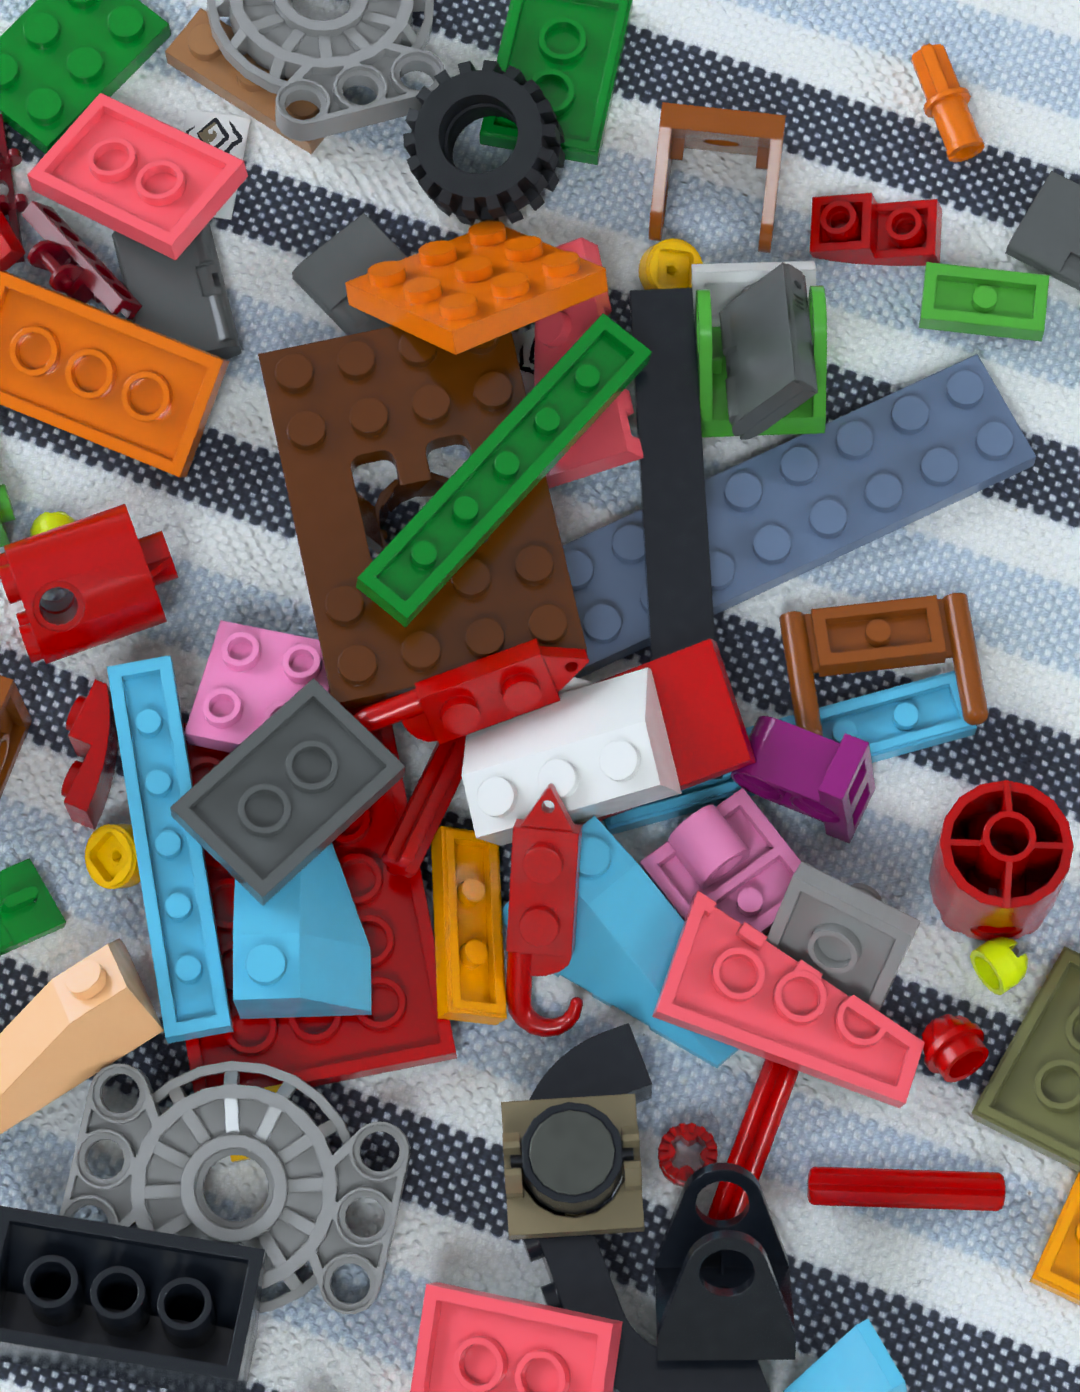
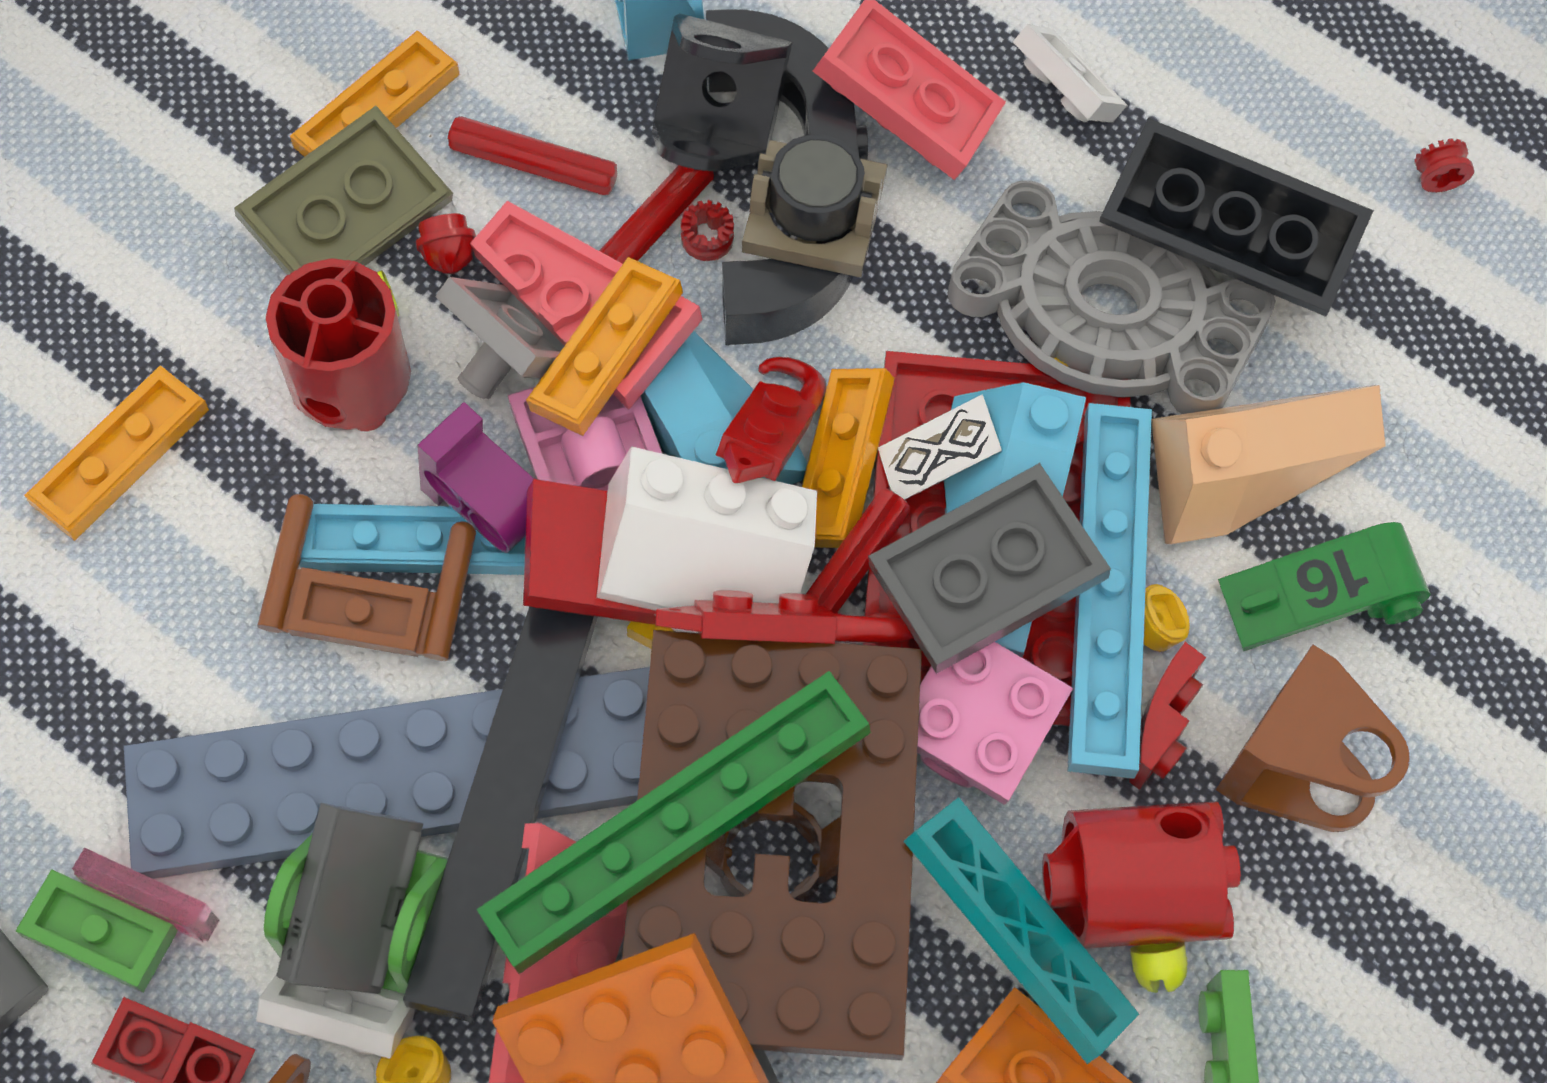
camera: 170 degrees left, 5 degrees down
none -> clear pink tile [72,848,220,943]
none -> light orange tile [526,257,683,436]
none -> white sticker [878,394,1002,500]
none -> teal fence [904,797,1139,1064]

